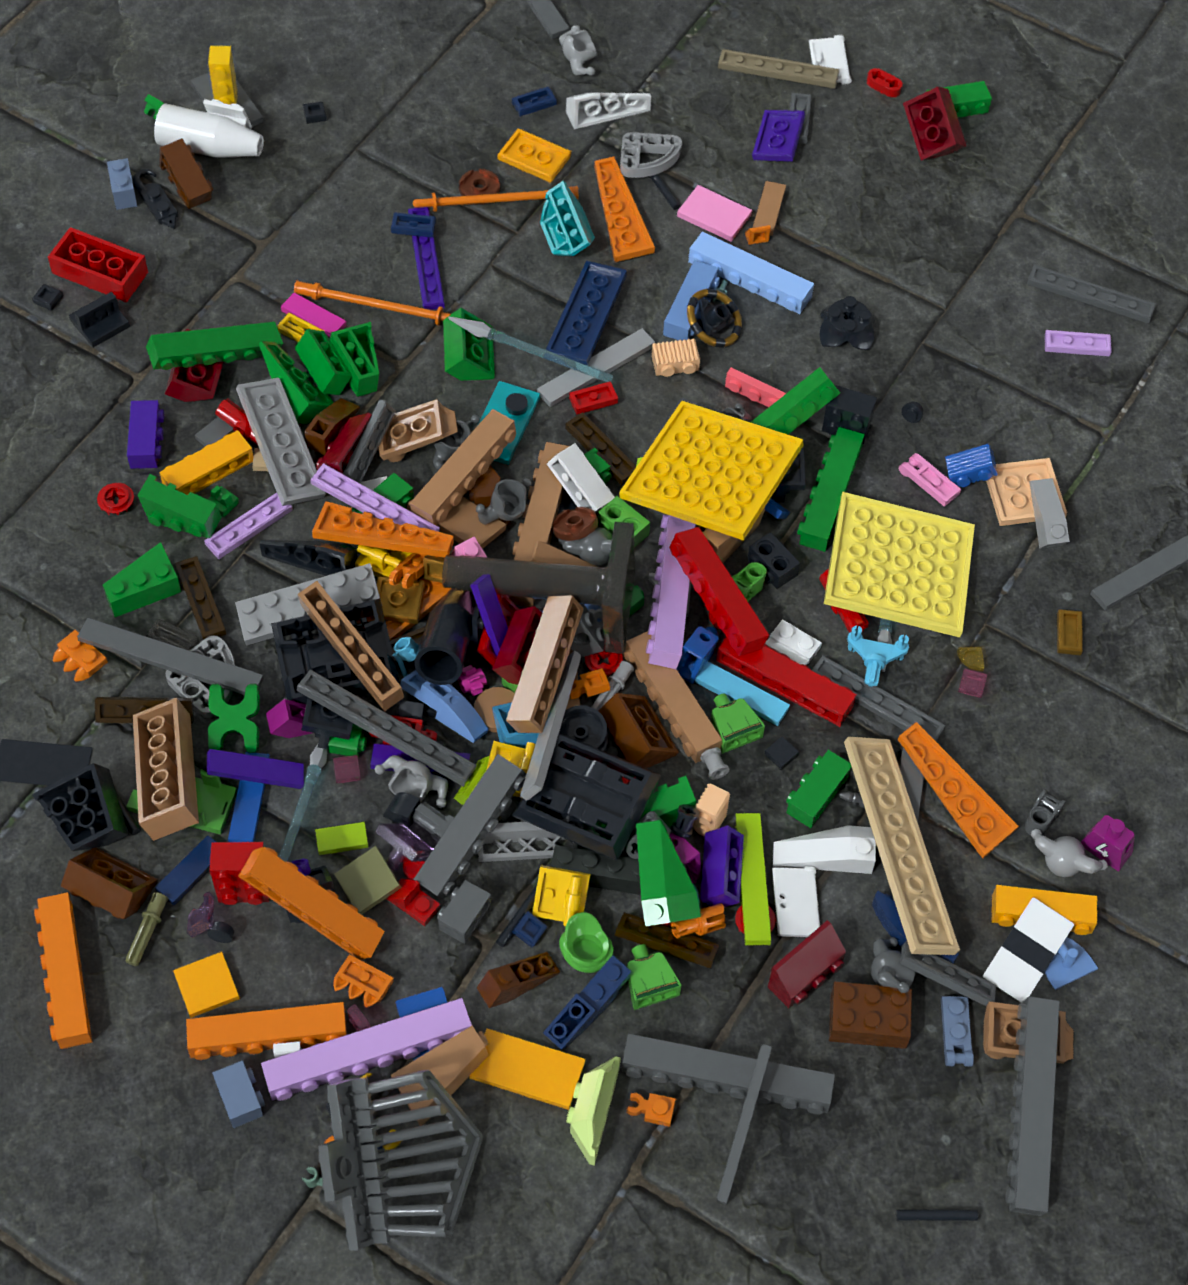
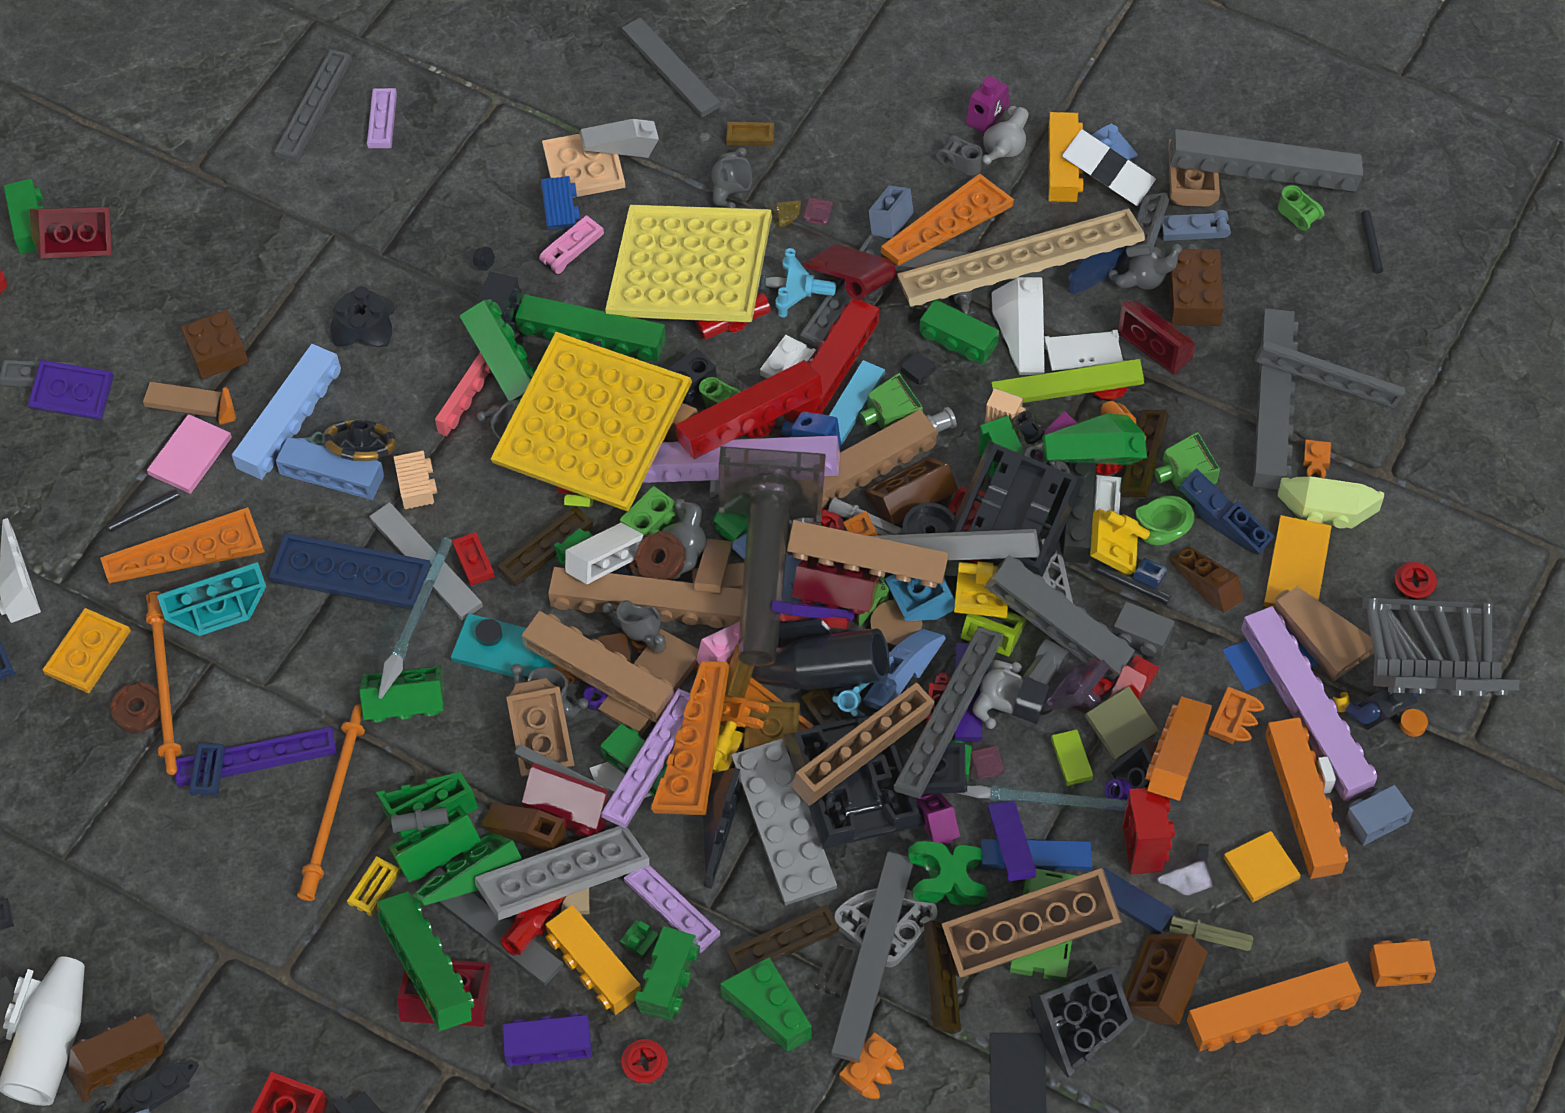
camera: 90 degrees left, 0 degrees up
dark pink tile [281,293,346,337] -> none
sand green hand [302,1167,323,1188] -> none
clear pink tile [347,1004,371,1031] -> none
light grey beam [620,132,682,178] -> none
dark purple brick [700,826,744,907] -> none
none -> reddish brown brick [181,309,249,380]
none -> dark grey pin [391,807,449,833]
none -> dark grey piece [711,147,752,208]
none -> dark red door [804,244,896,300]
none -> sand blue brick [869,185,914,238]
none -> white tile [1093,475,1122,514]
none -> bright green piece [1278,185,1324,231]
none -> orange brick [1369,939,1436,987]
none -> red gear [1394,562,1437,600]

